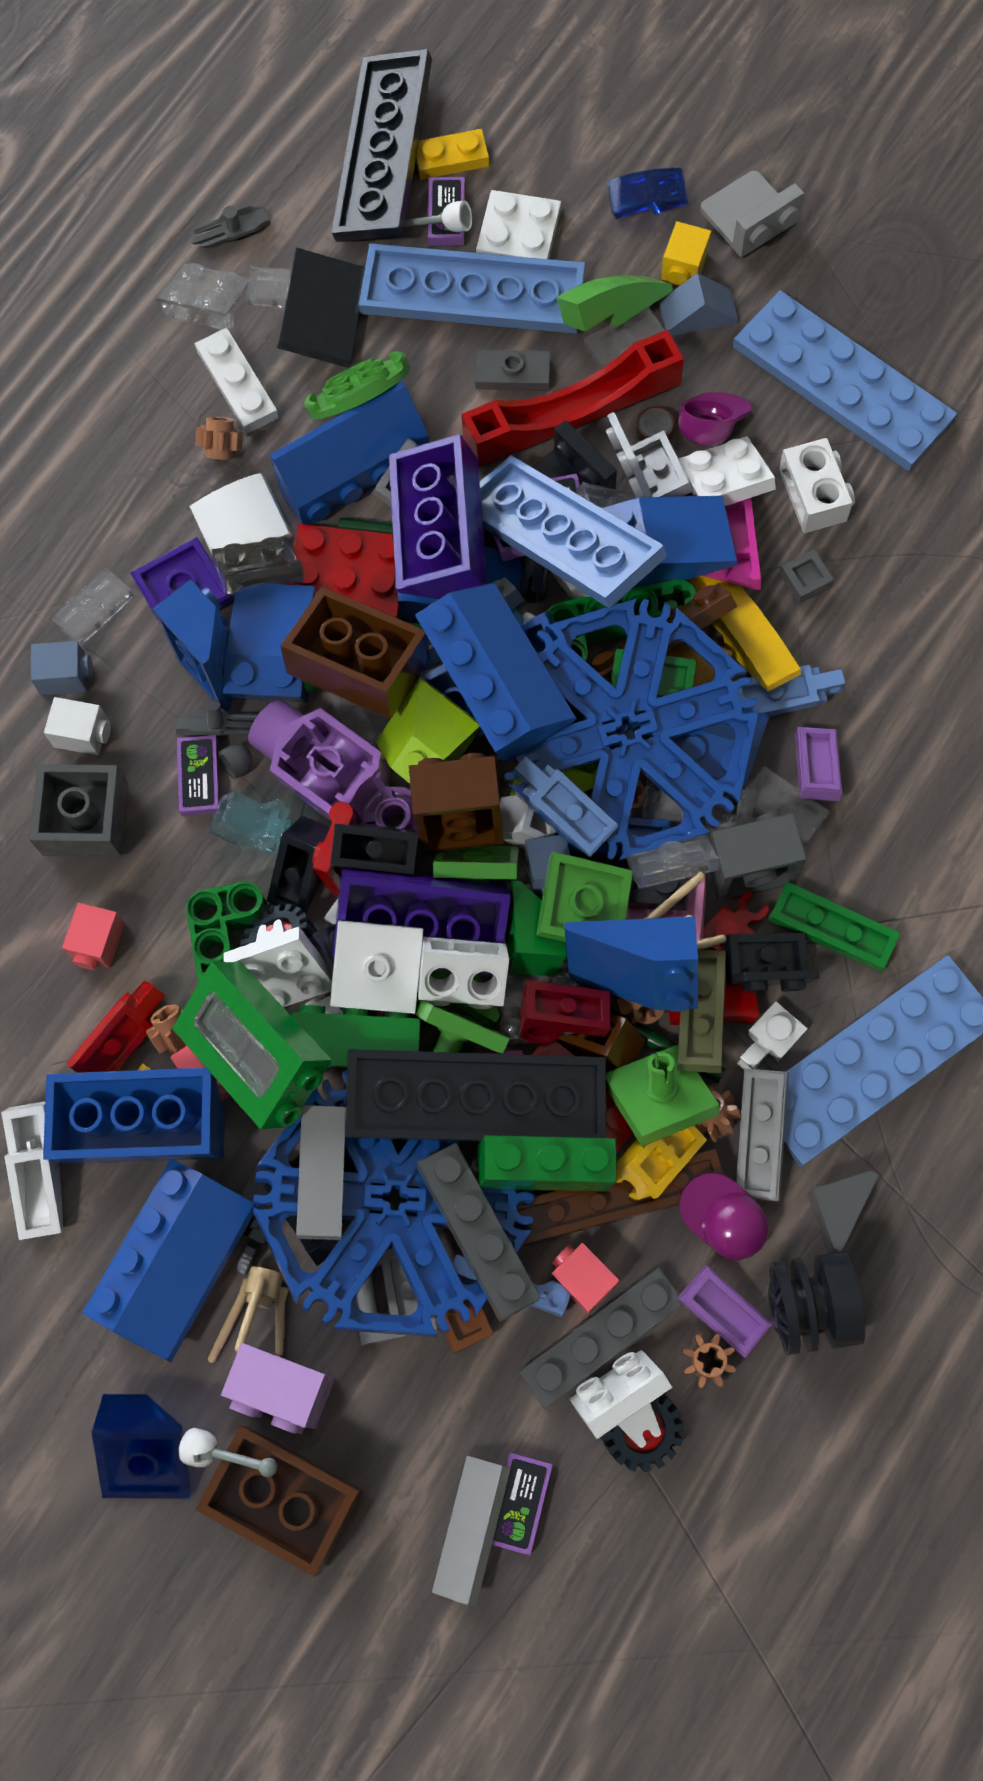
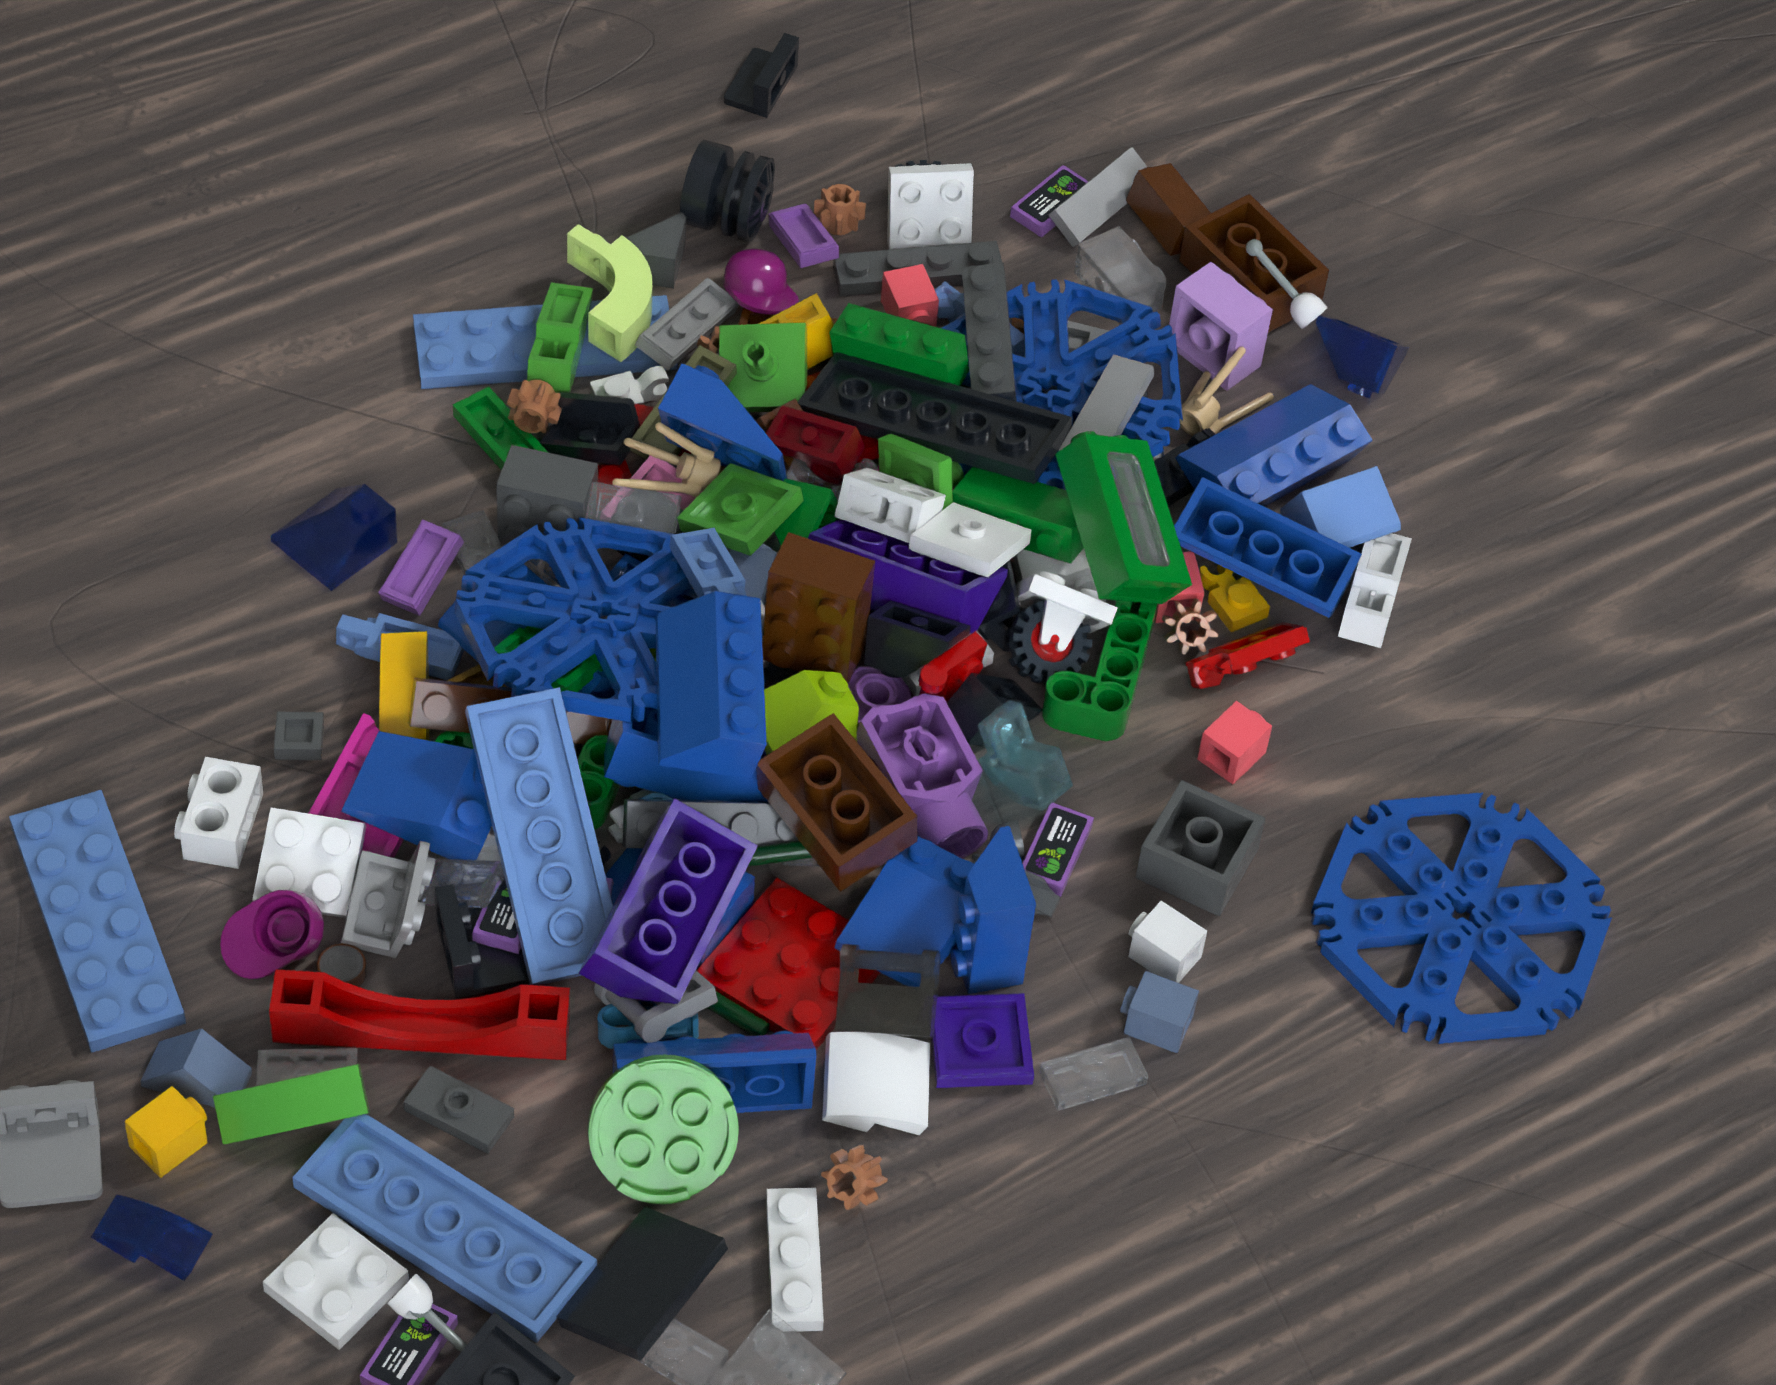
camera: 165 degrees left, 20 degrees down
none -> clear blue slope [271,484,398,591]
none -> nougat gear [506,380,562,433]
none -> bright green slope [527,282,593,393]
none -> yellowish green arch [567,224,653,362]
none -> black panel [724,33,799,118]
none -> clear brick [1074,226,1167,325]
none -> reddish brown brick [1126,163,1211,256]
none -> medium blue slope [1280,466,1401,548]

